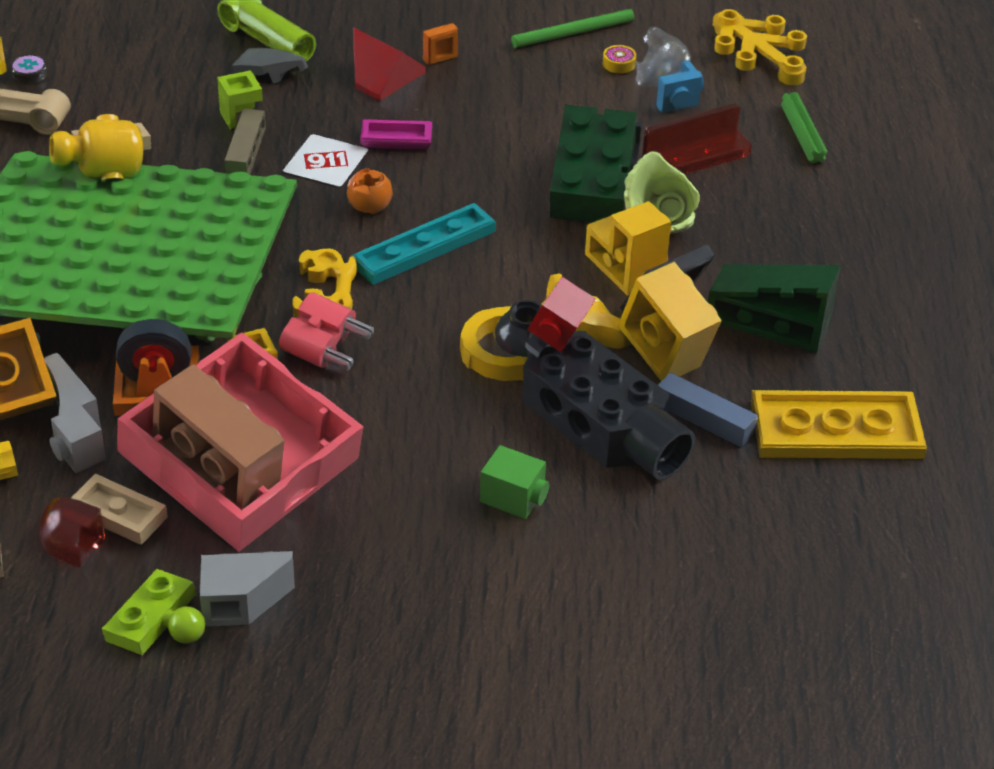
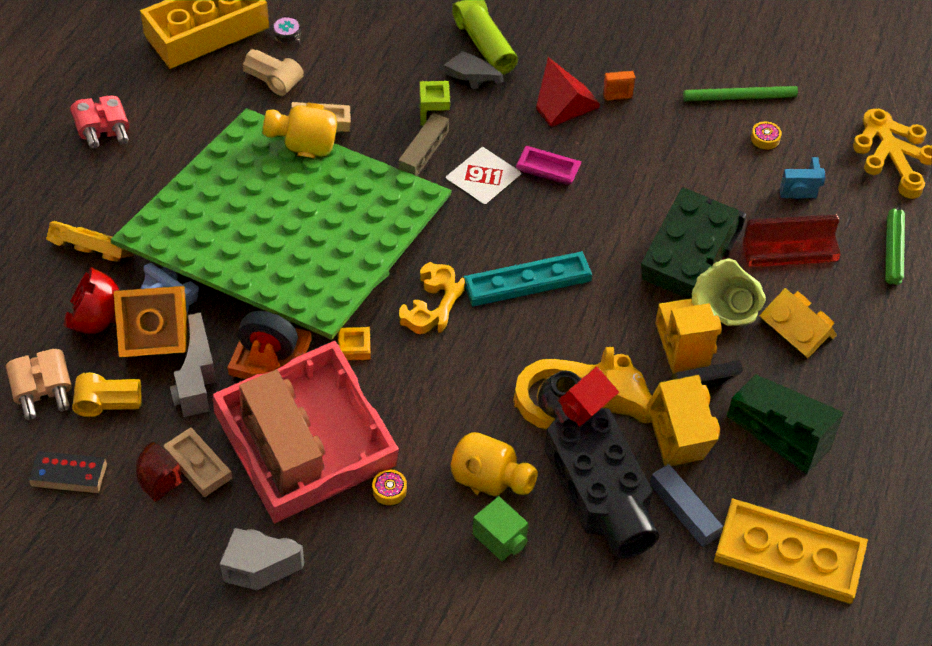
camera: 20 degrees right, 10 degrees up
lime plate [102,569,205,655] -> none
coral piece [279,292,374,371] -> none
orange piece [346,168,393,215] -> none
clear hair [635,27,690,87] -> none
none -> tile [372,470,407,505]
none -> yellow piece [451,432,537,496]
none -> yellow bracket [759,288,837,359]

